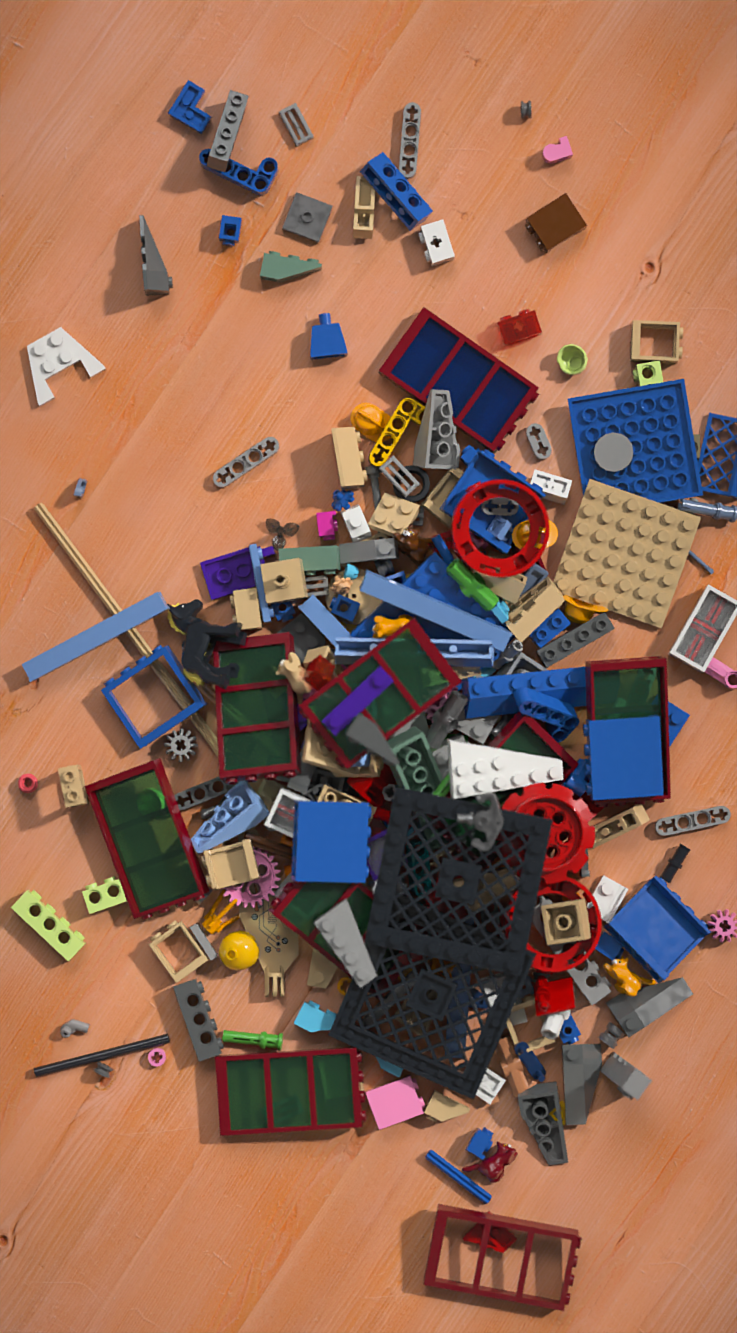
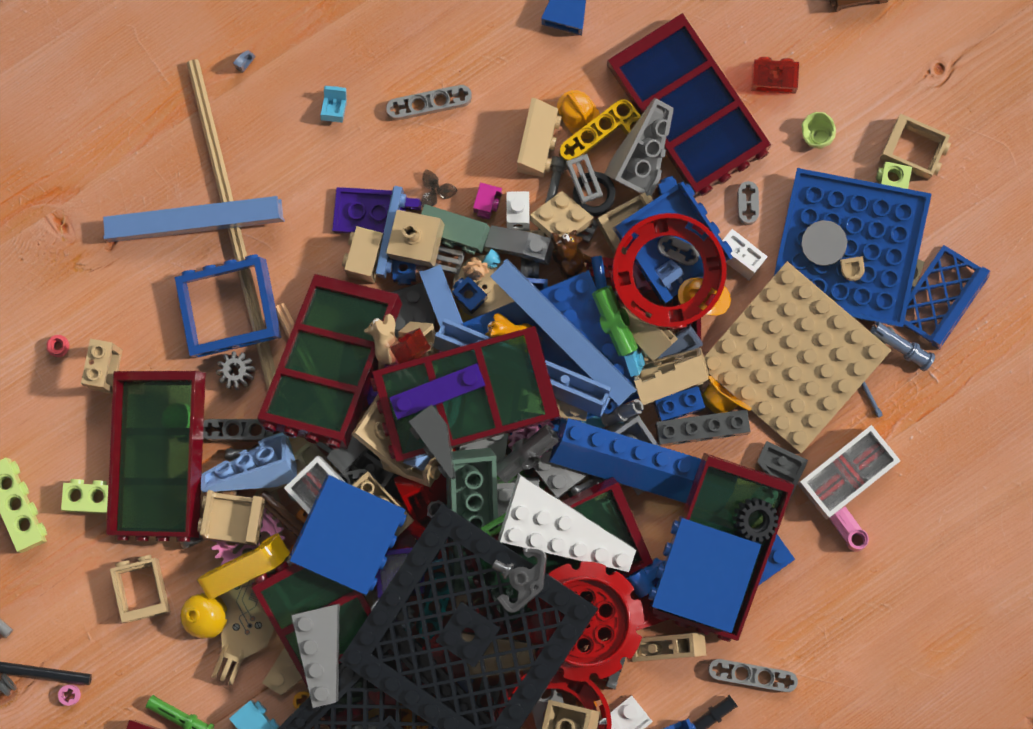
camera: 30 degrees right, 5 degrees down
black animal [167,599,247,689] -> none
dark grey brick [173,978,224,1062] -> none
light grey tile [190,923,218,961] -> none
light orange plant [202,890,240,935] -> none
blue plant [331,490,354,512] -> none
blue beam [513,687,579,743] -> none
none -> yellow beam [197,533,290,600]
none -> medium azure bracket [320,86,347,123]
none -> black tyre [733,498,779,542]
none -> dark grey wing [757,441,808,500]
none -> tan tile [840,256,865,281]

